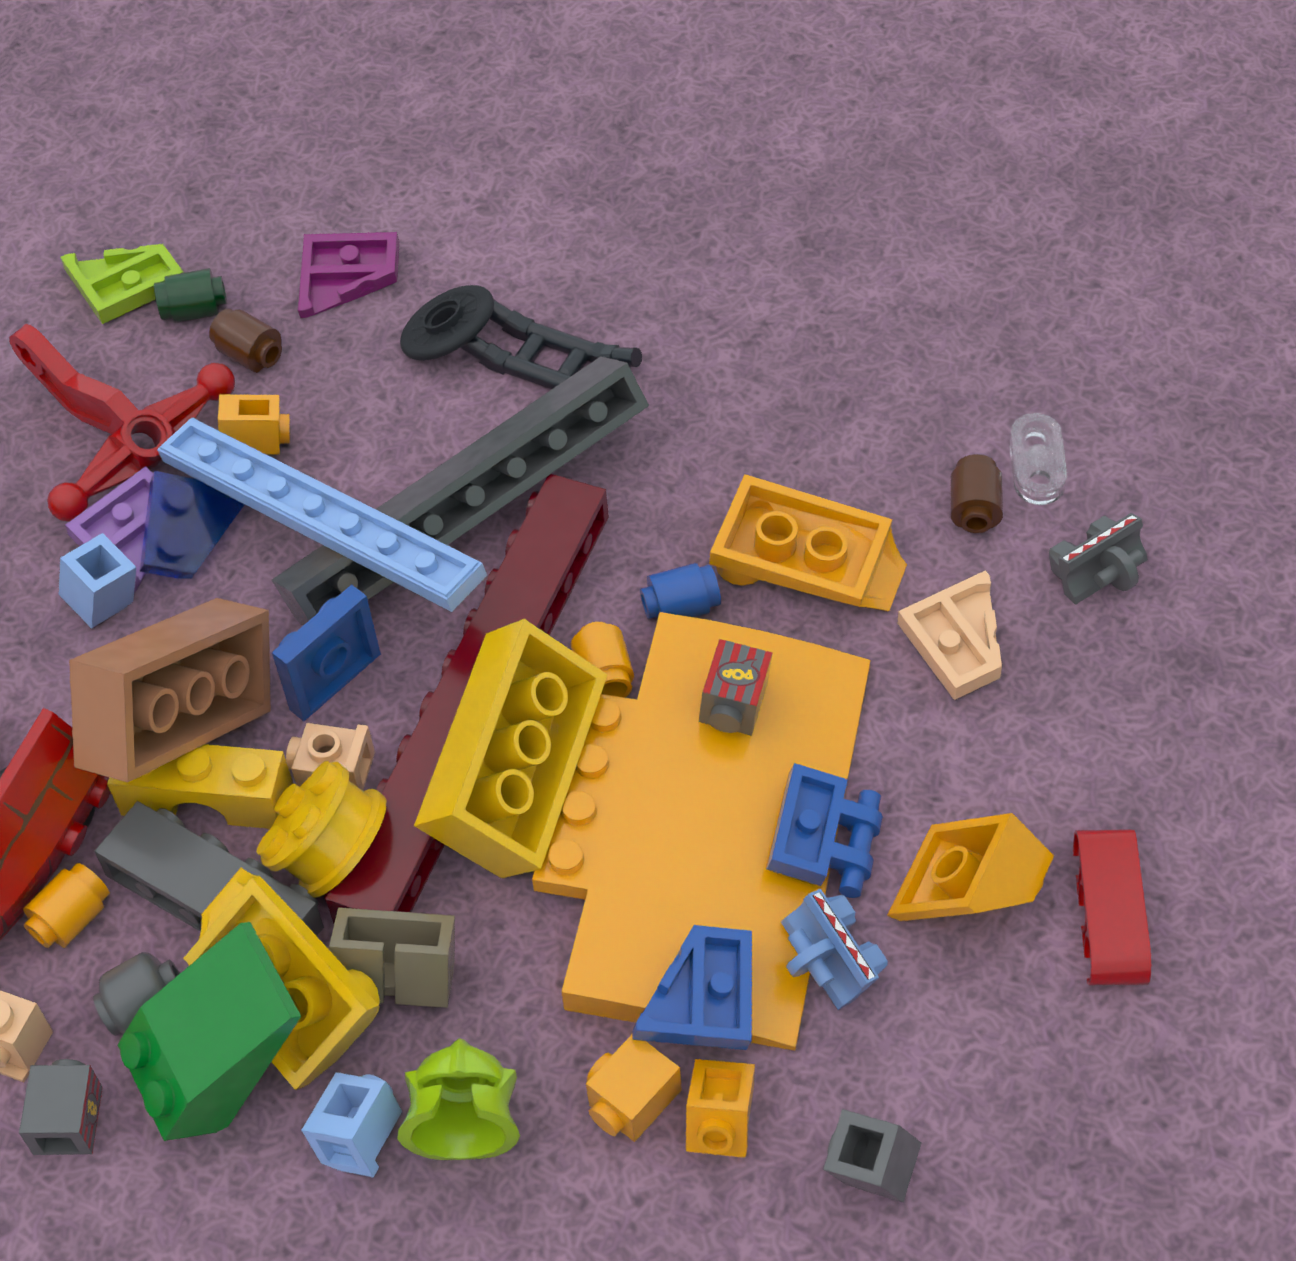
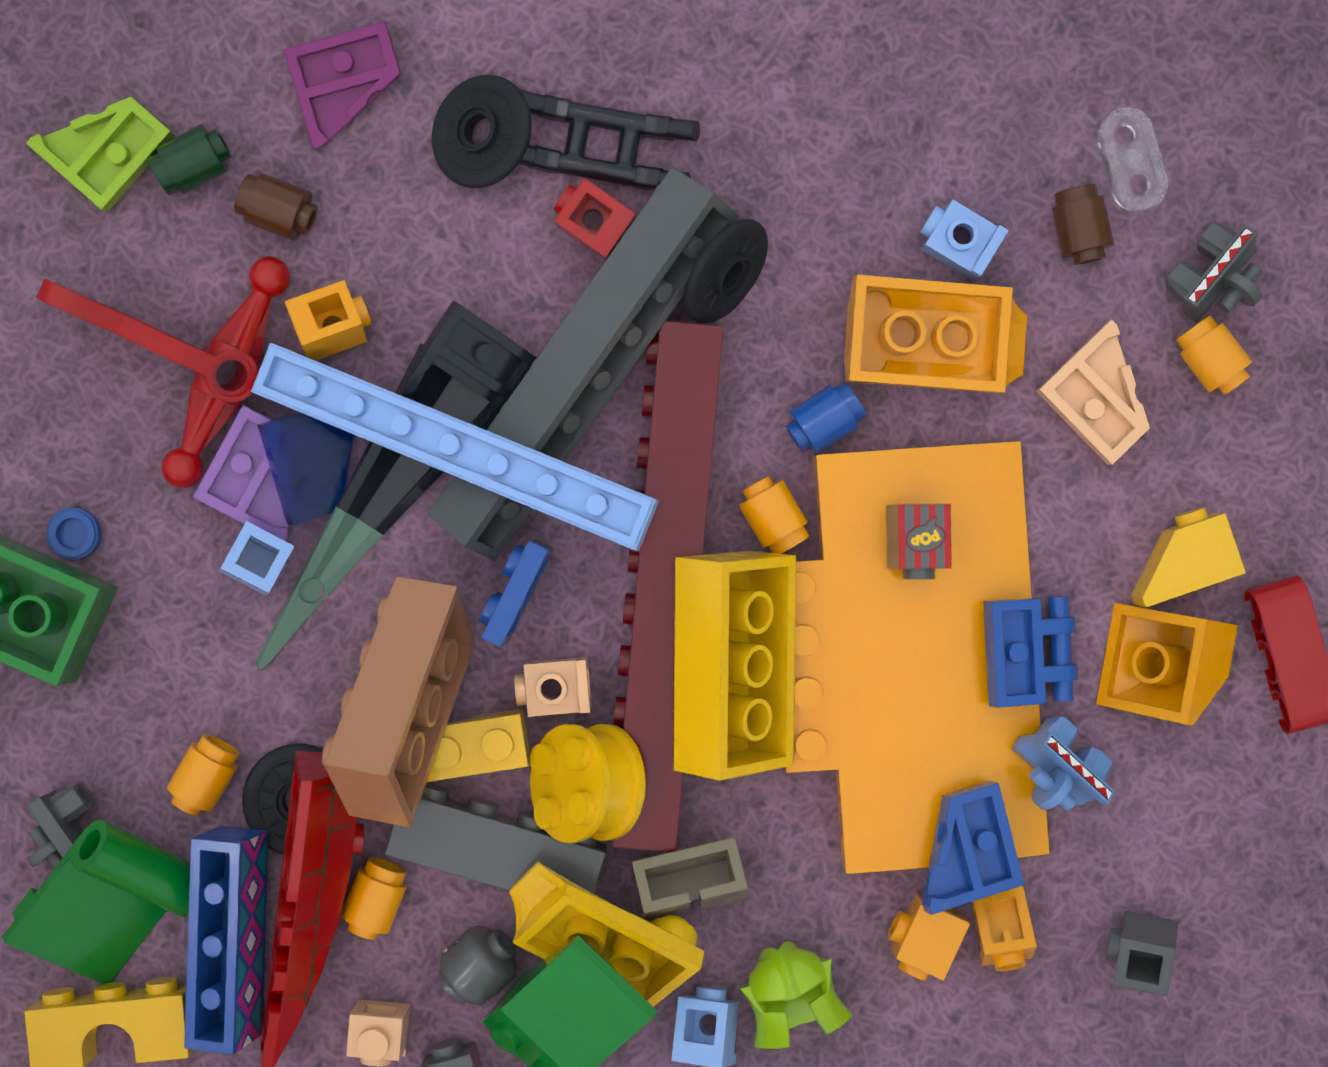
camera: 20 degrees left, 35 degrees up
none -> black plate [256,301,537,670]
none -> red brick [553,178,637,261]
none -> black wheel [684,219,768,323]
none -> light blue brick [920,200,1009,282]
none -> yellow slope [1131,507,1246,607]
none -> light orange brick [1176,315,1253,395]

